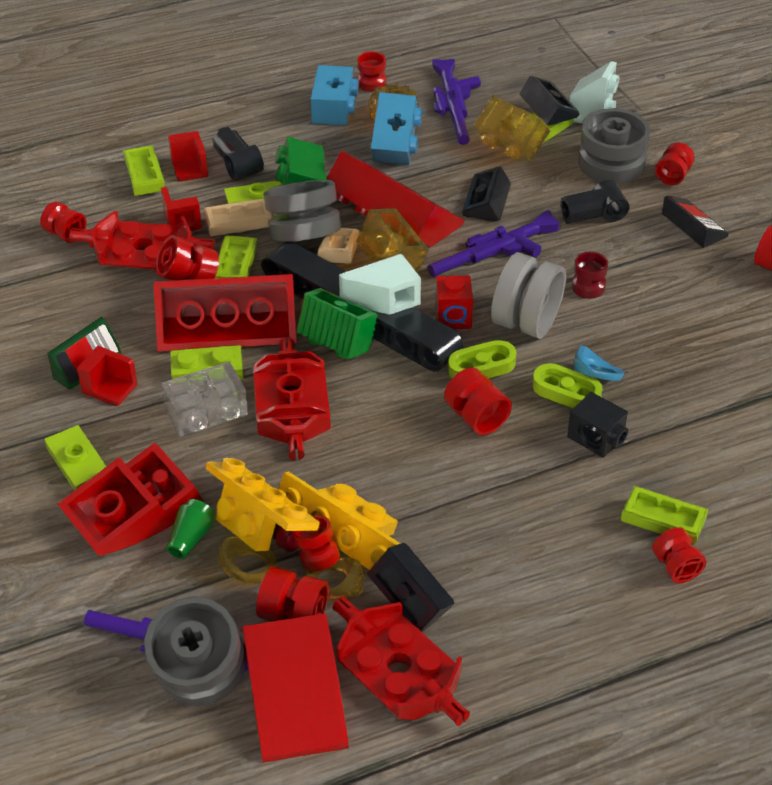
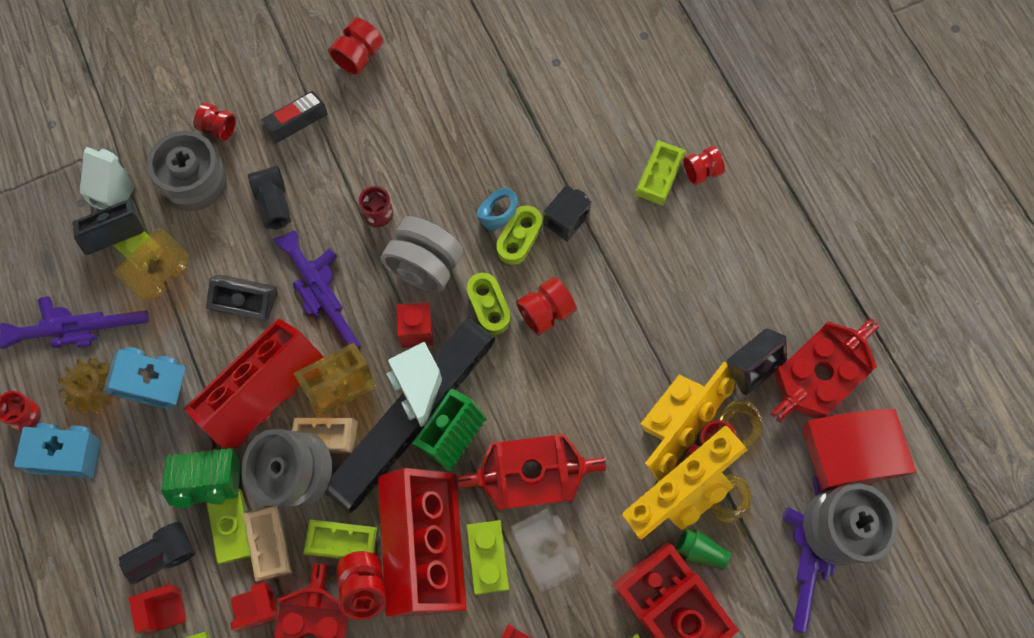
camera: 90 degrees left, 25 degrees up
red wheel [256,566,329,622] -> none

